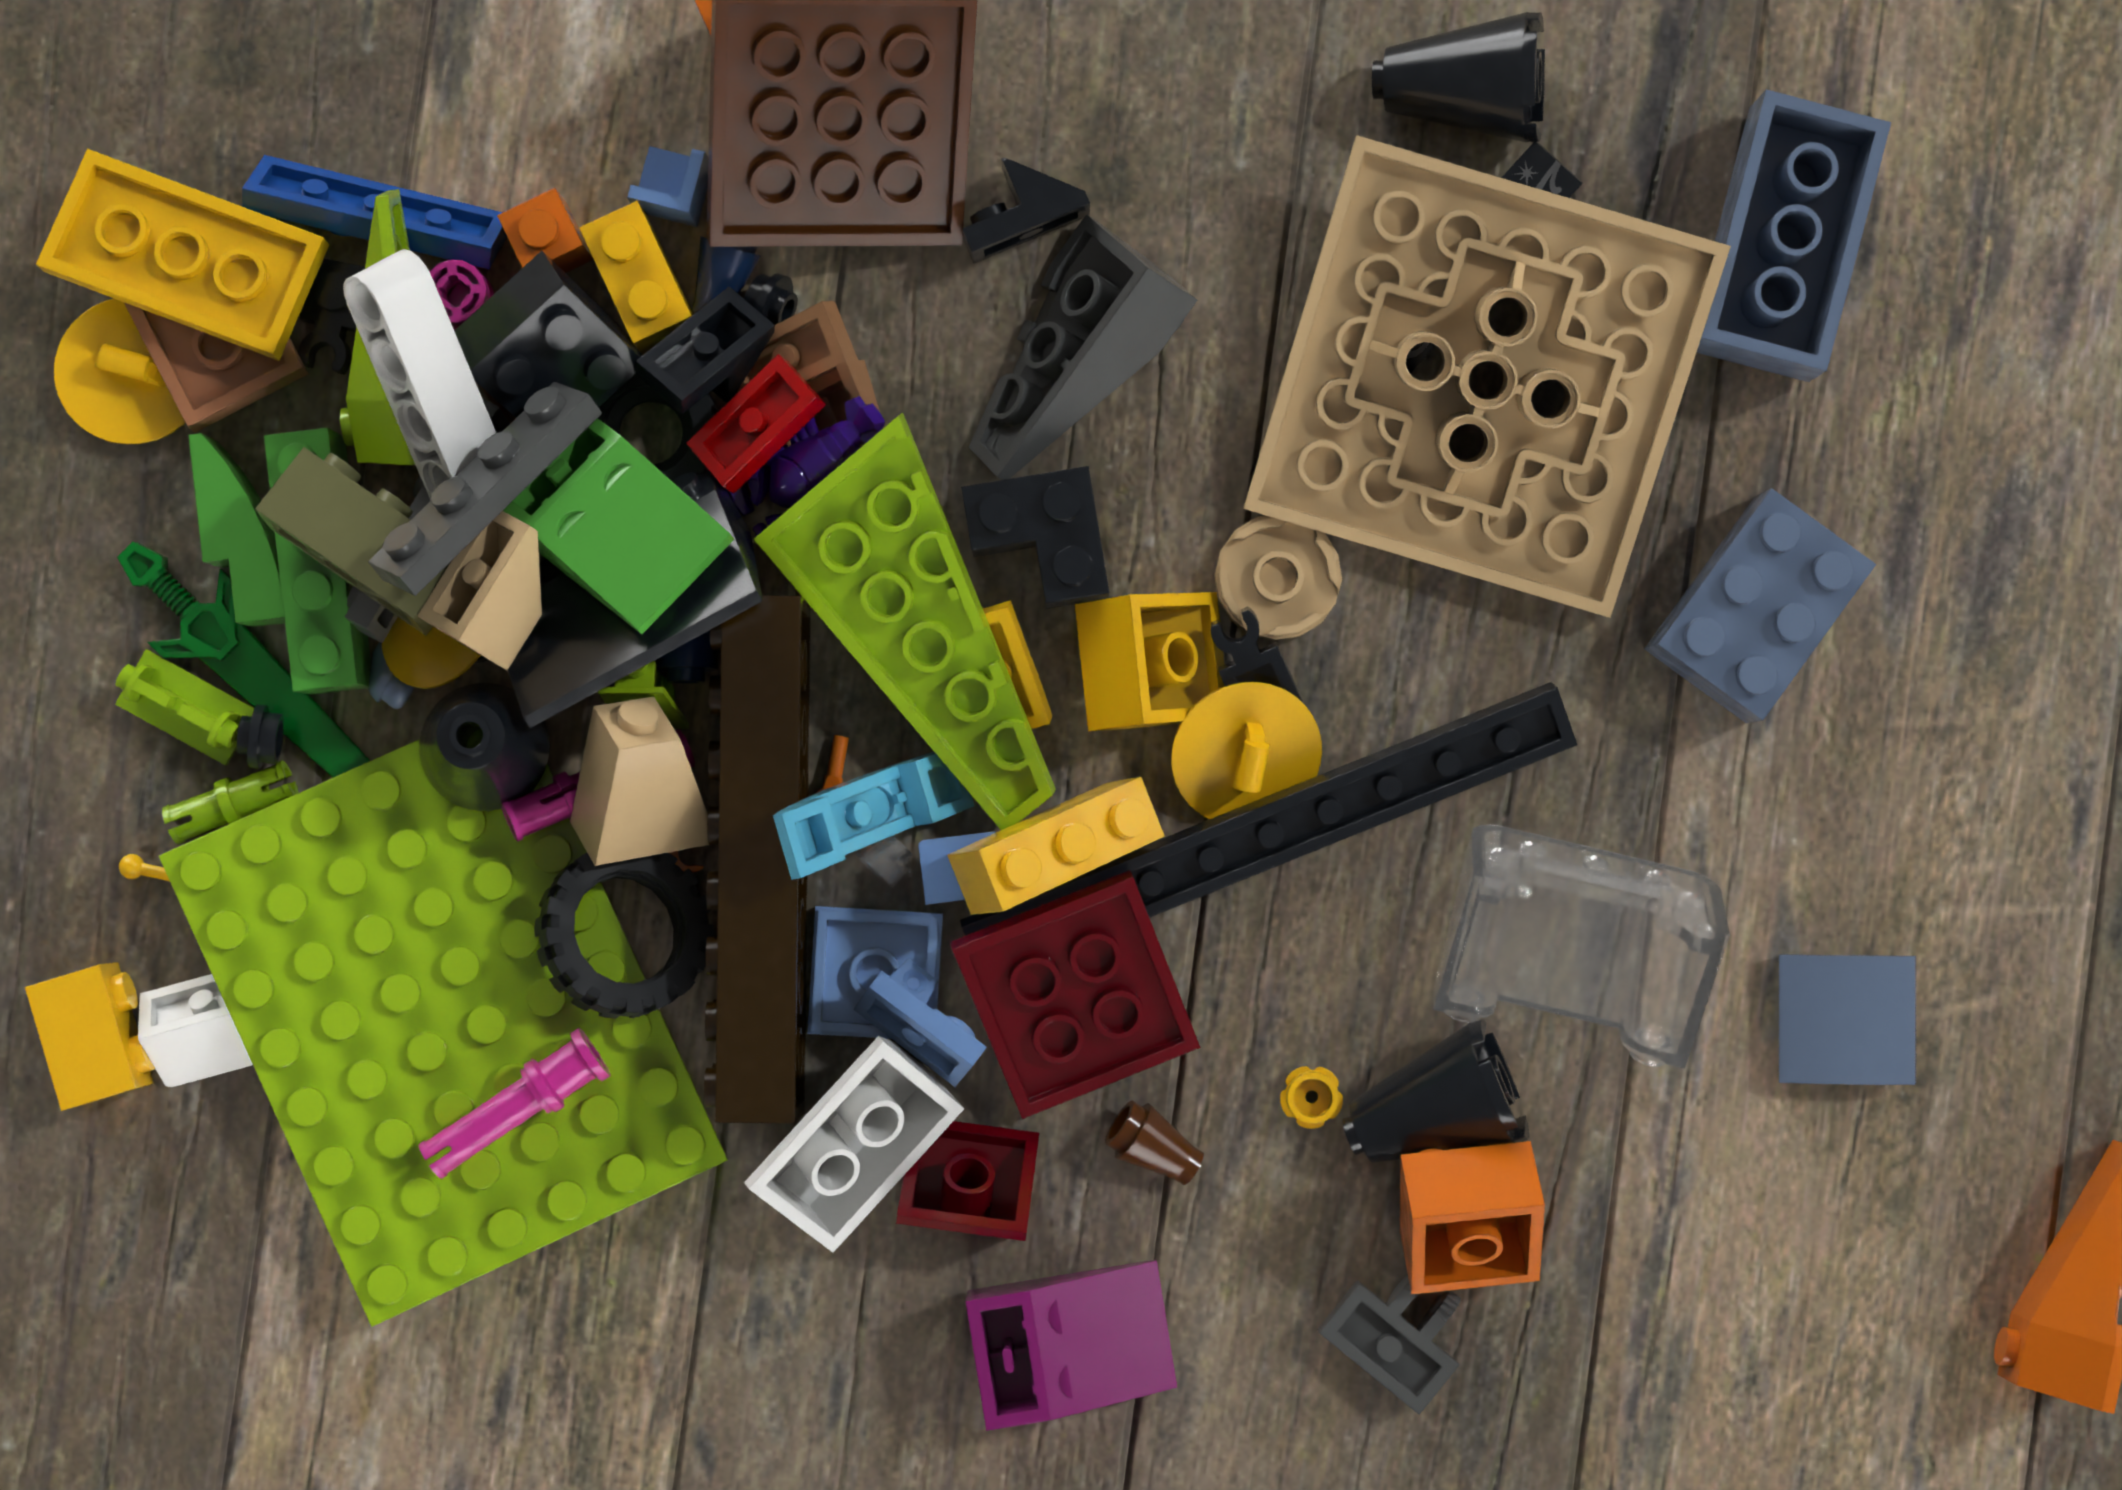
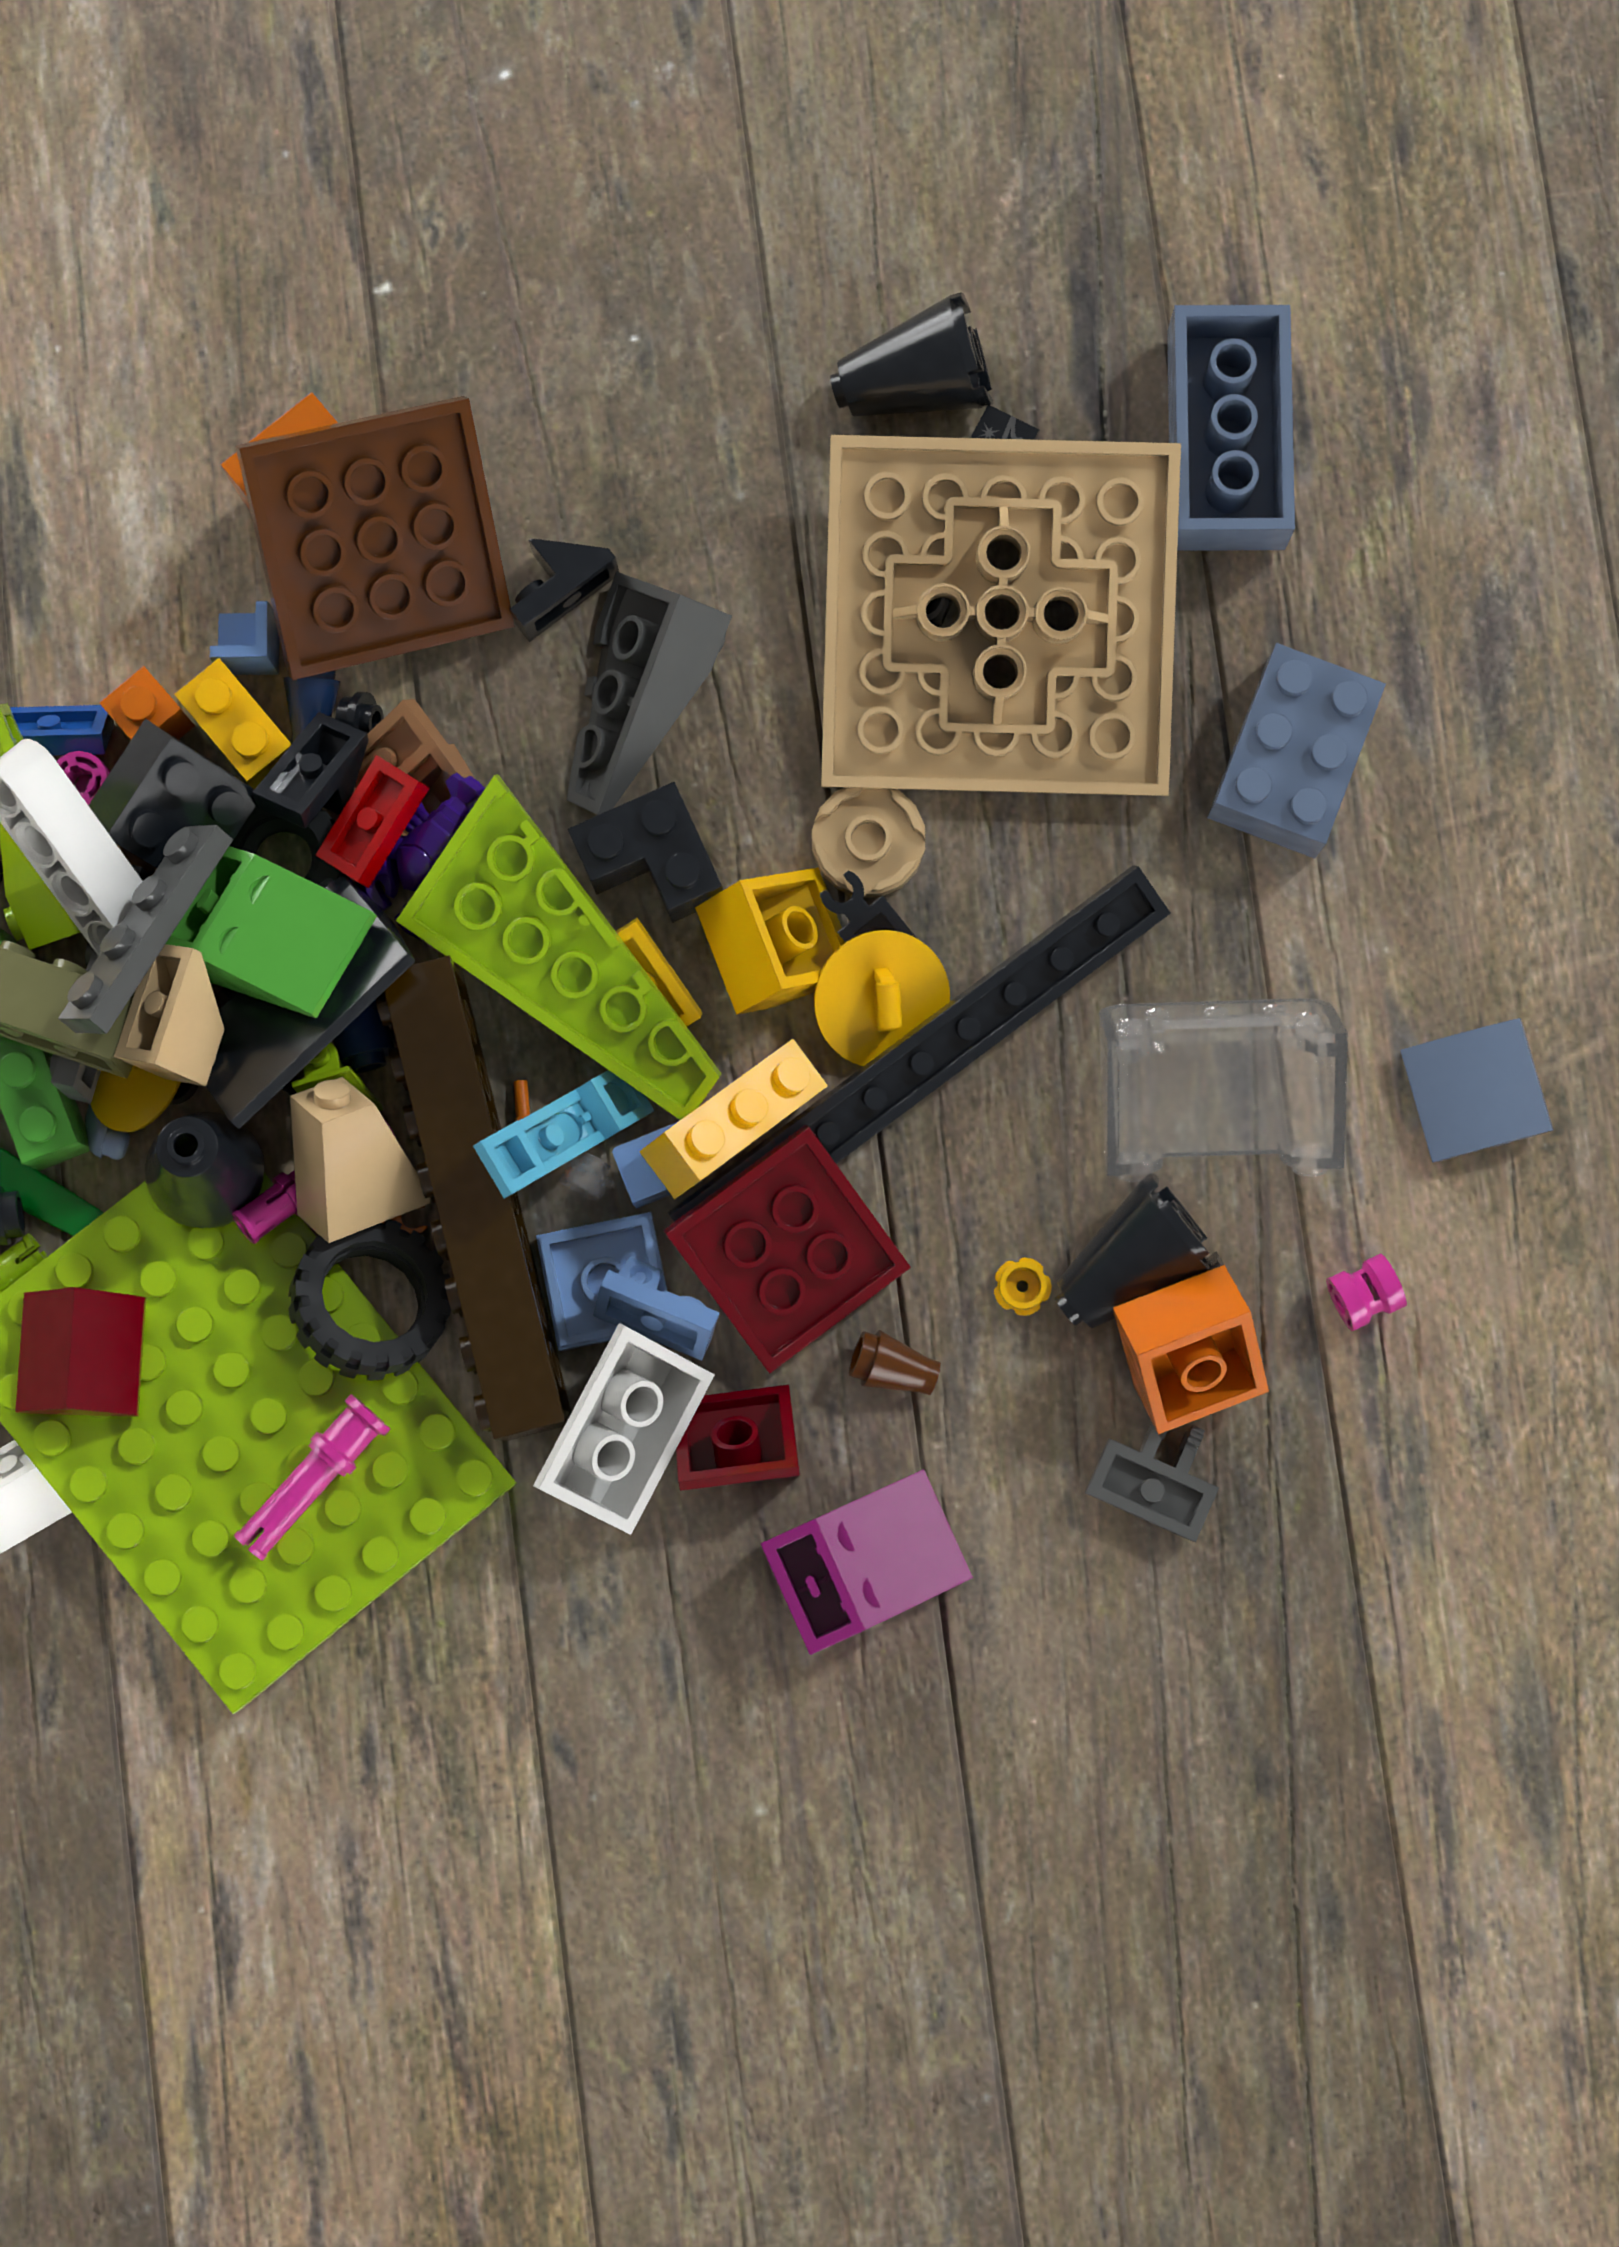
camera: 10 degrees left, 5 degrees down
none -> dark red slope [15,1287,146,1417]
none -> dark pink wheel [1326,1253,1407,1331]

